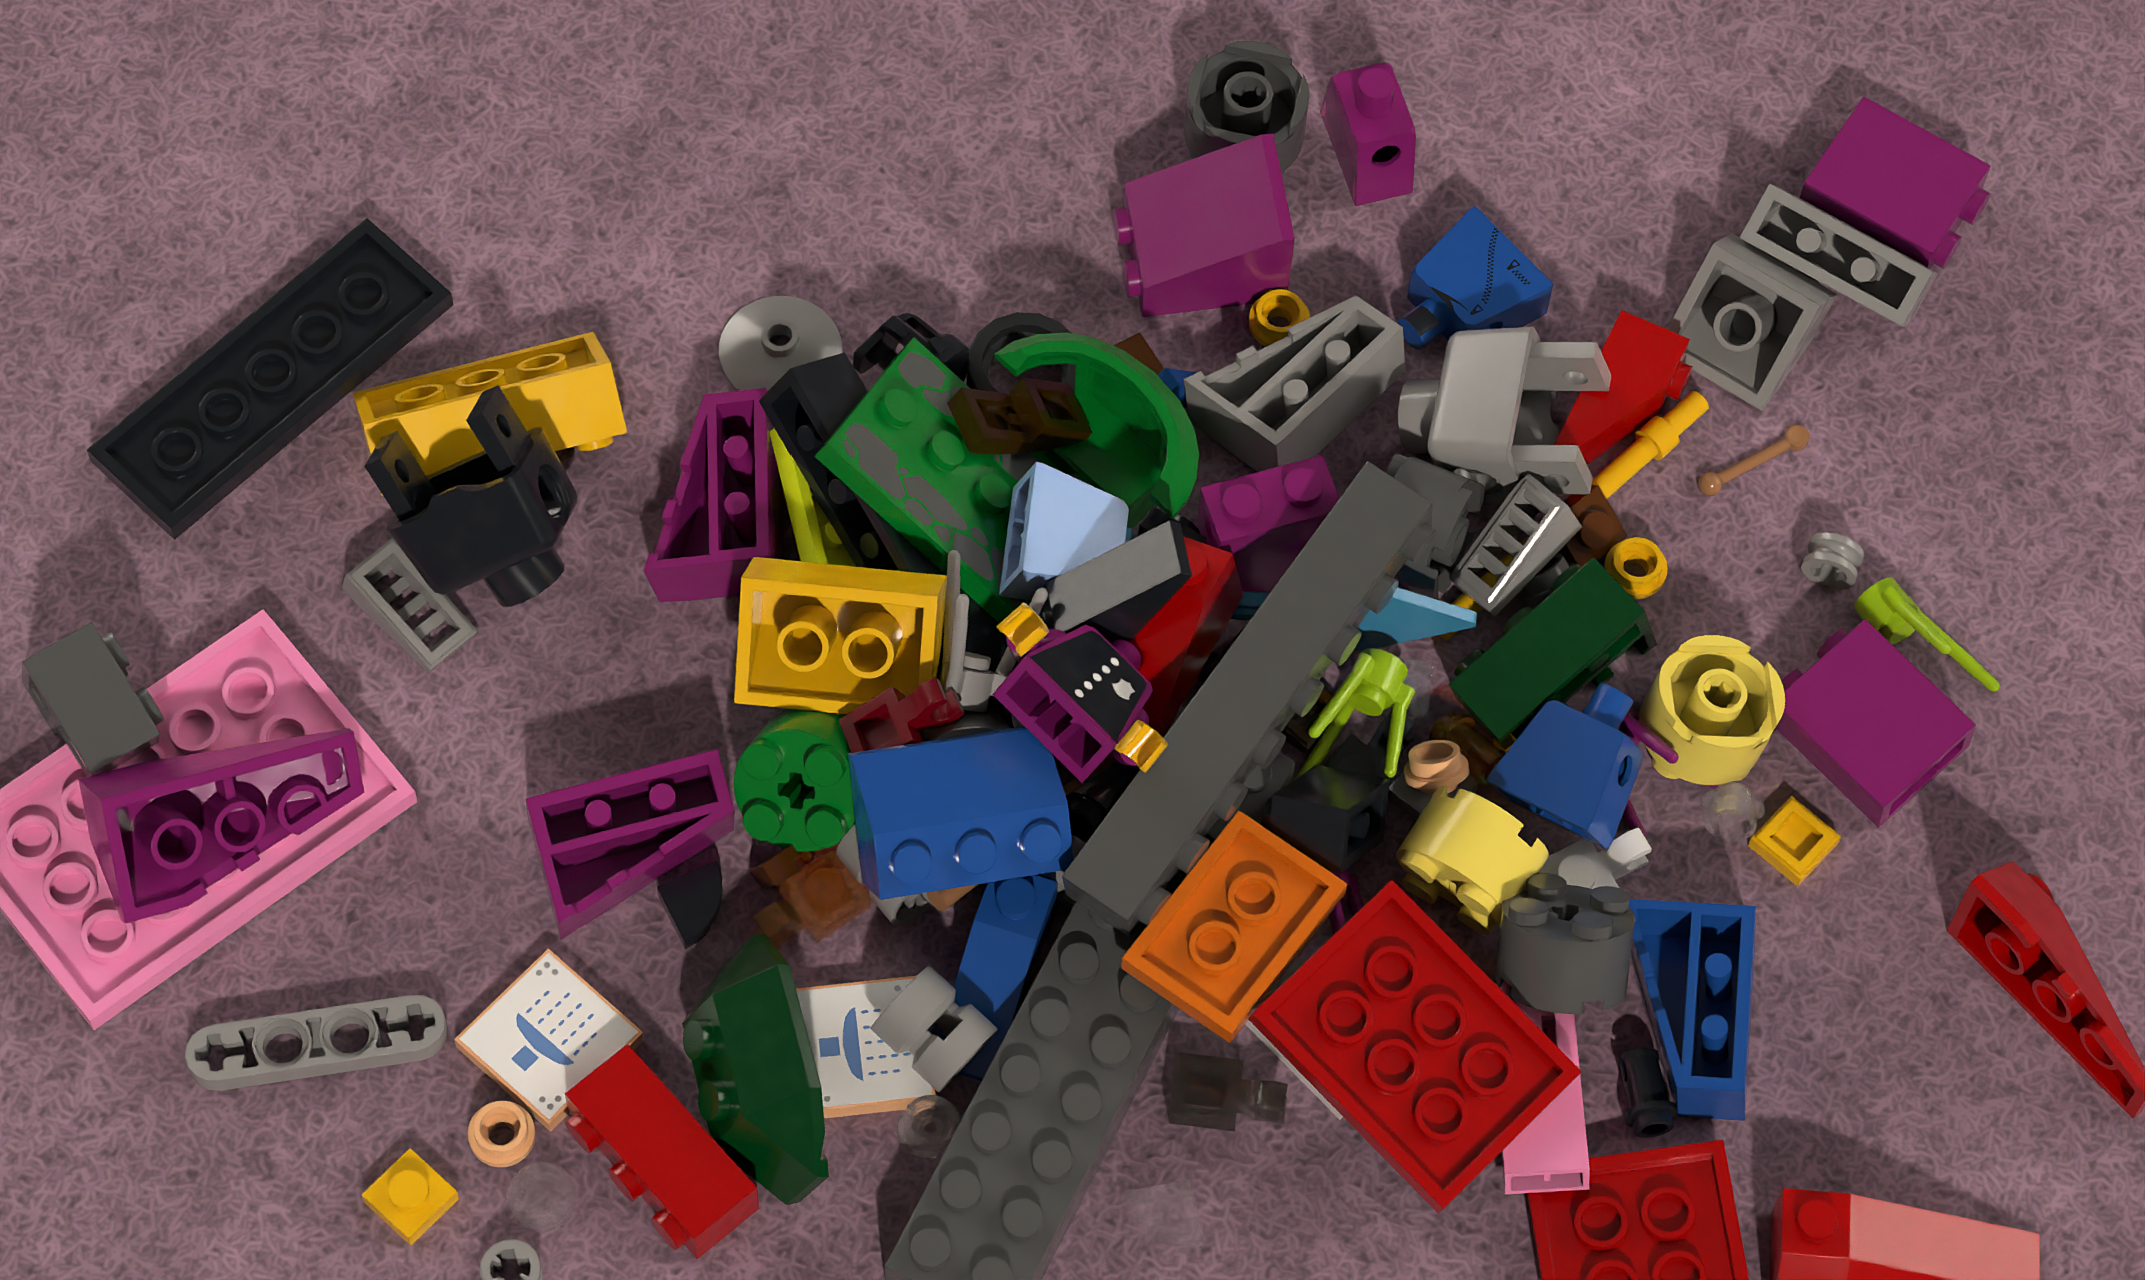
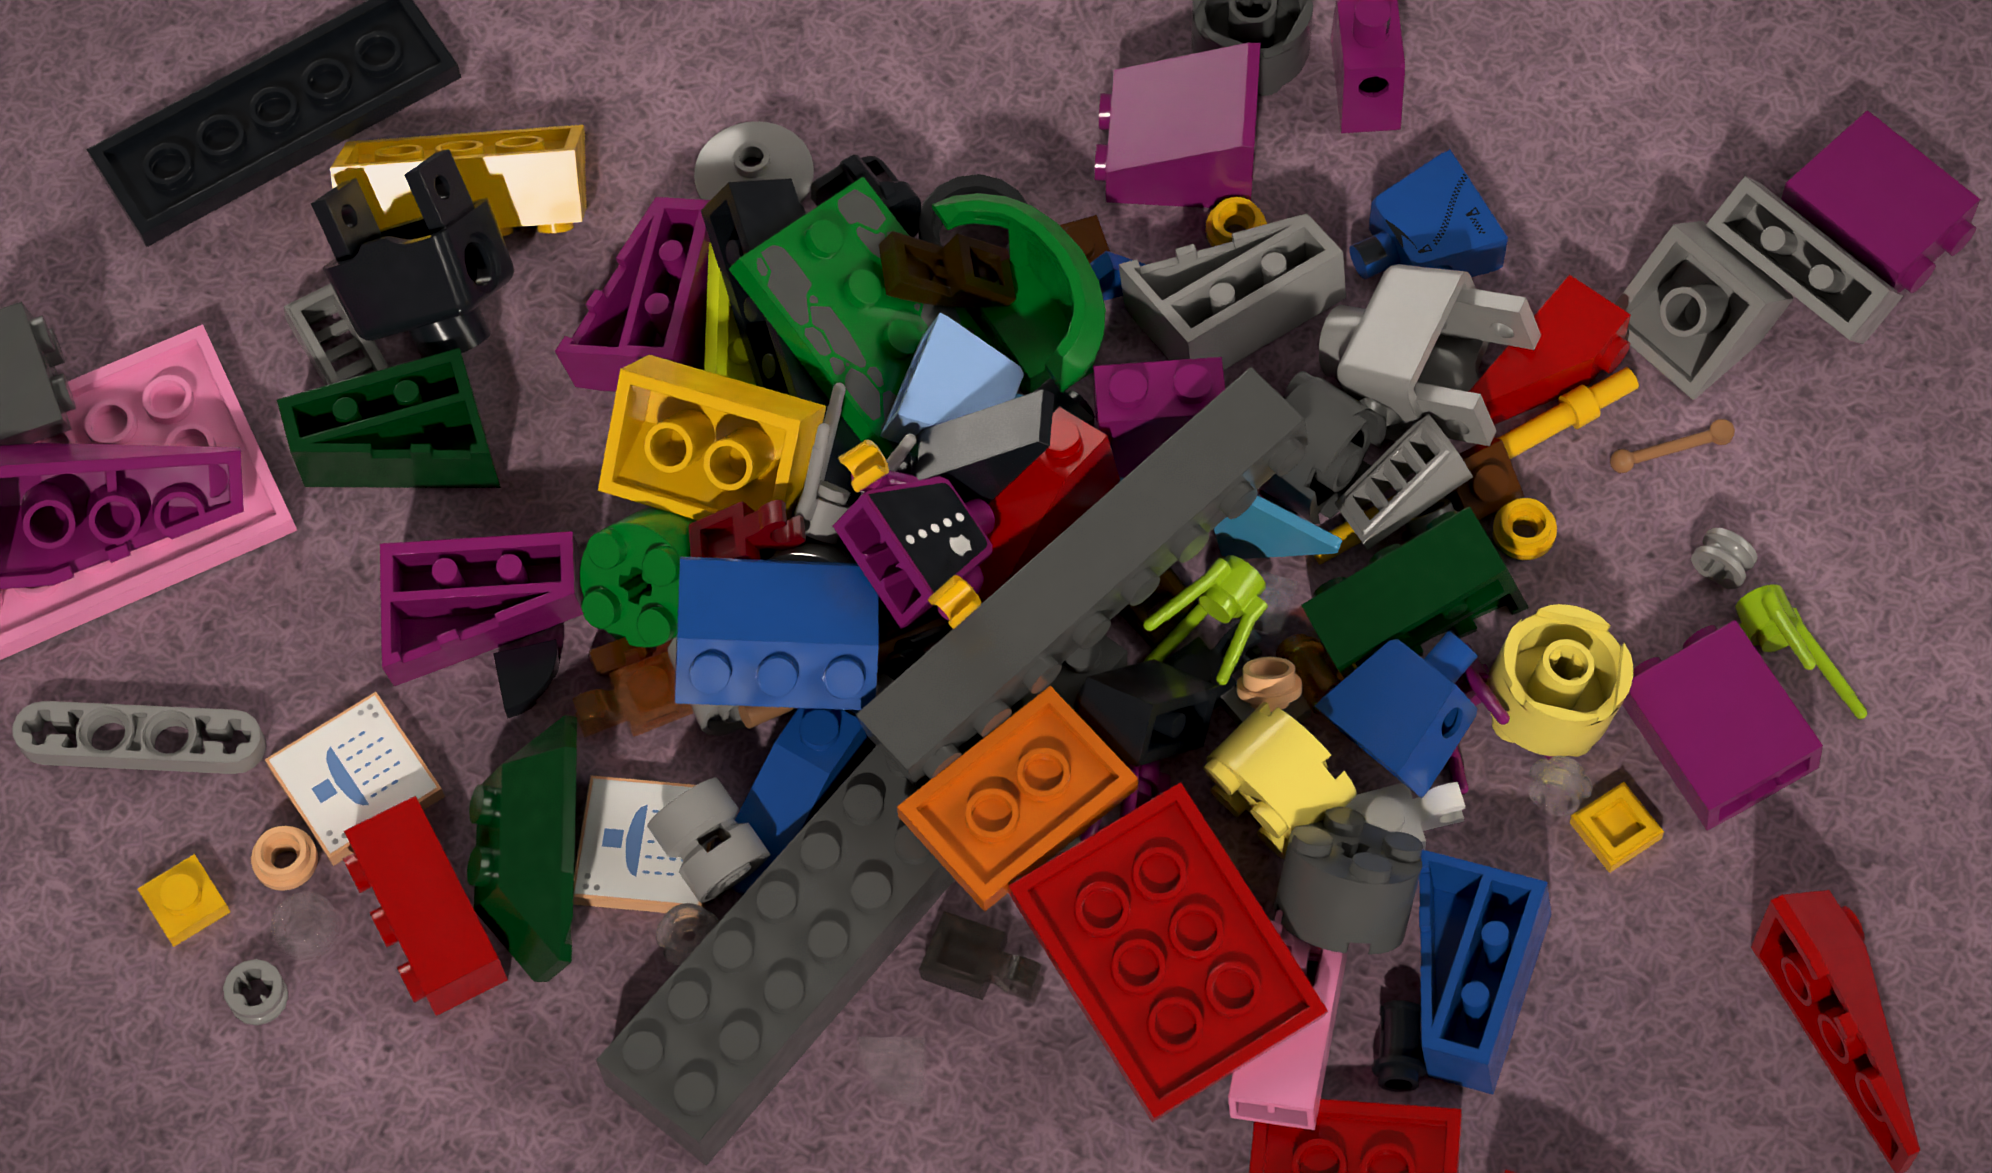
camera: 20 degrees right, 0 degrees up
none -> dark green wedge [277,348,501,488]

